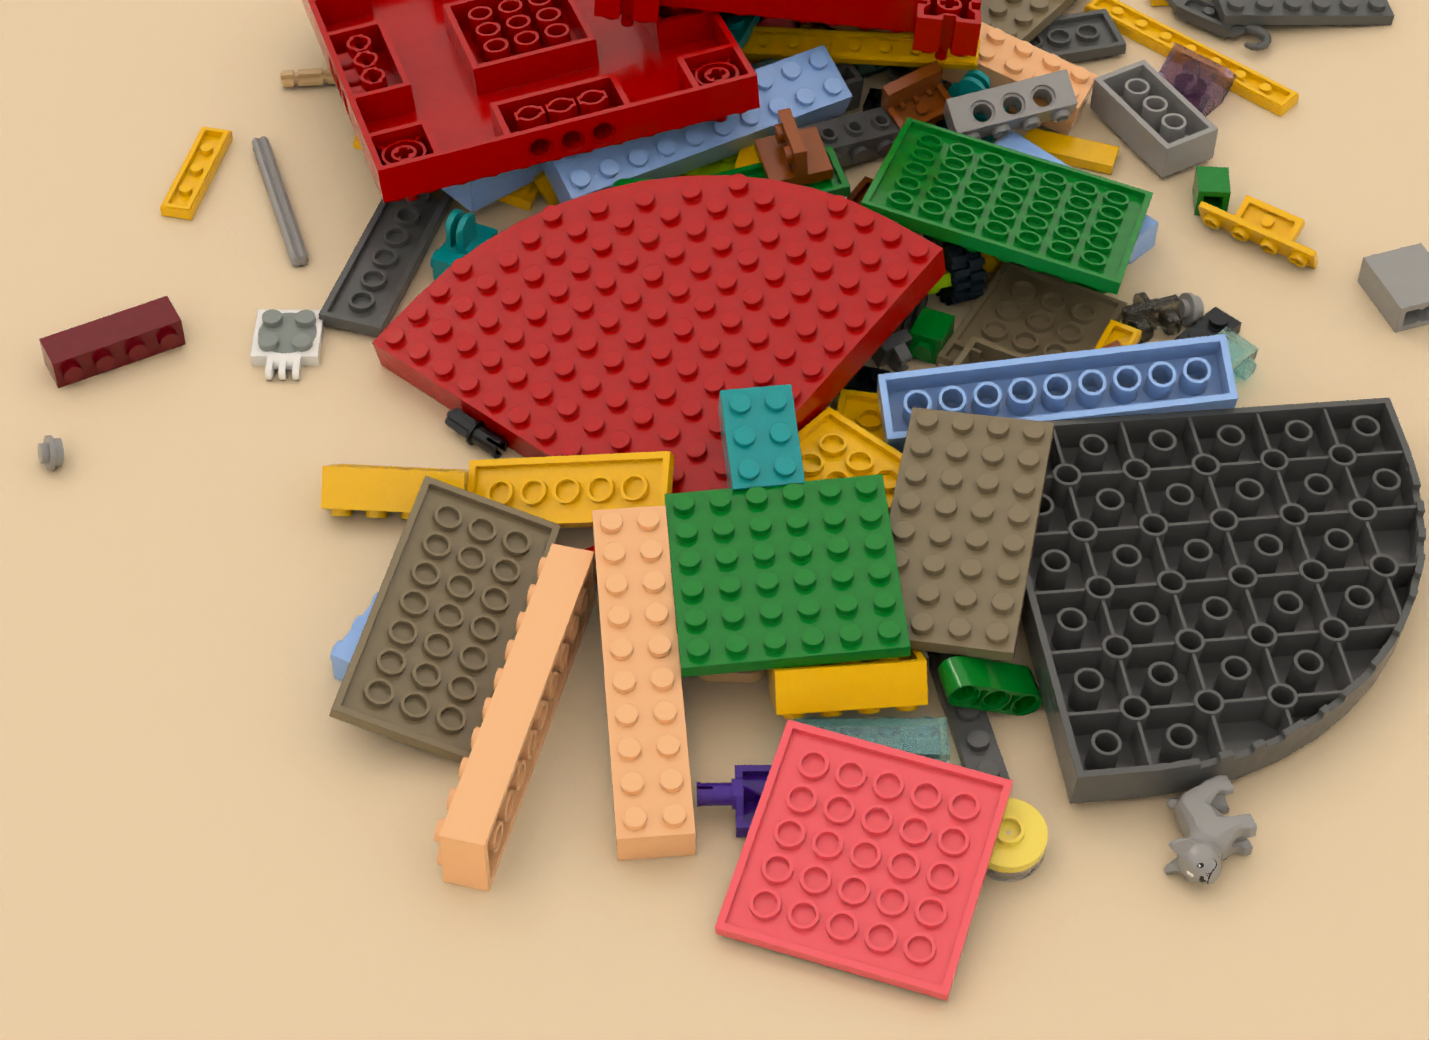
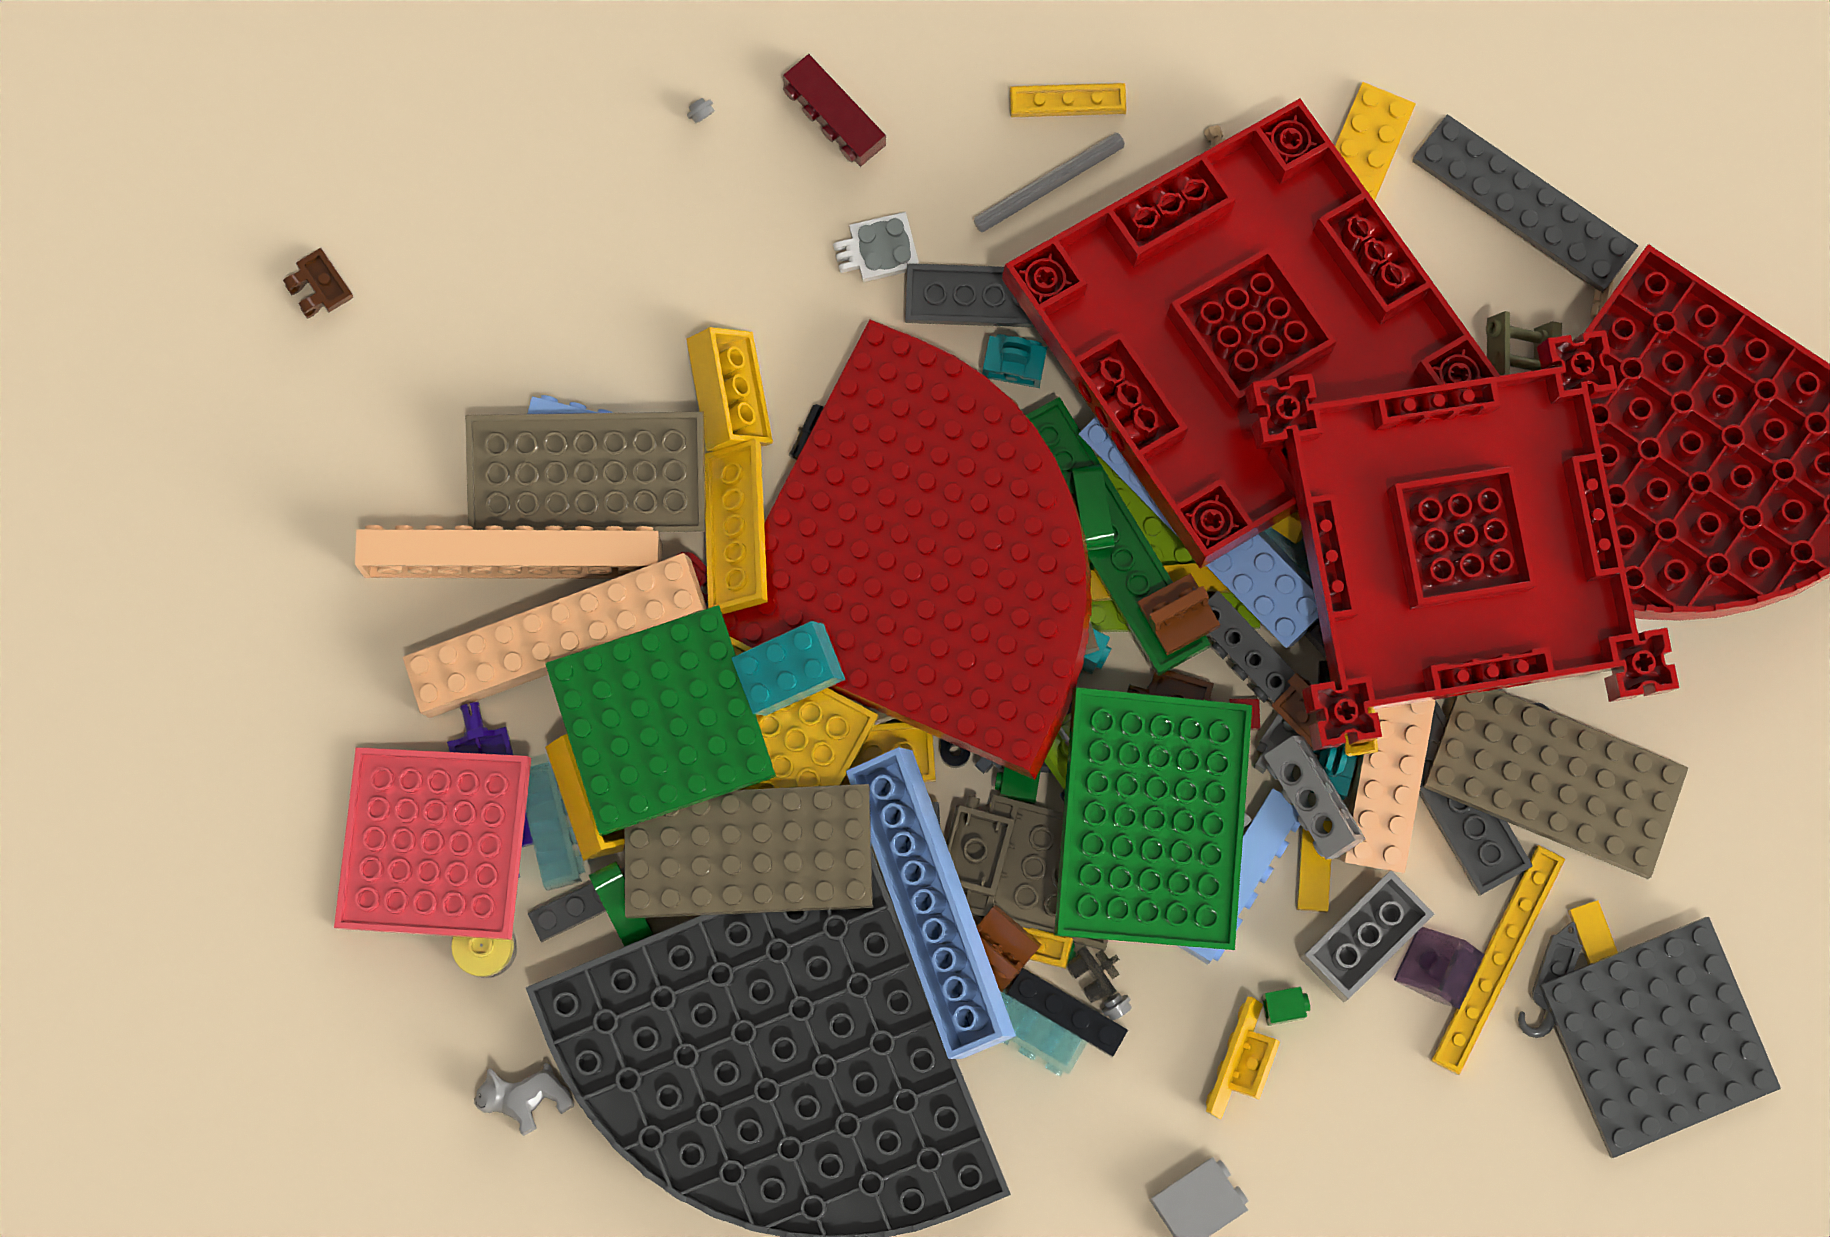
camera: 75 degrees right, 30 degrees up
none -> reddish brown plate [283,248,353,319]

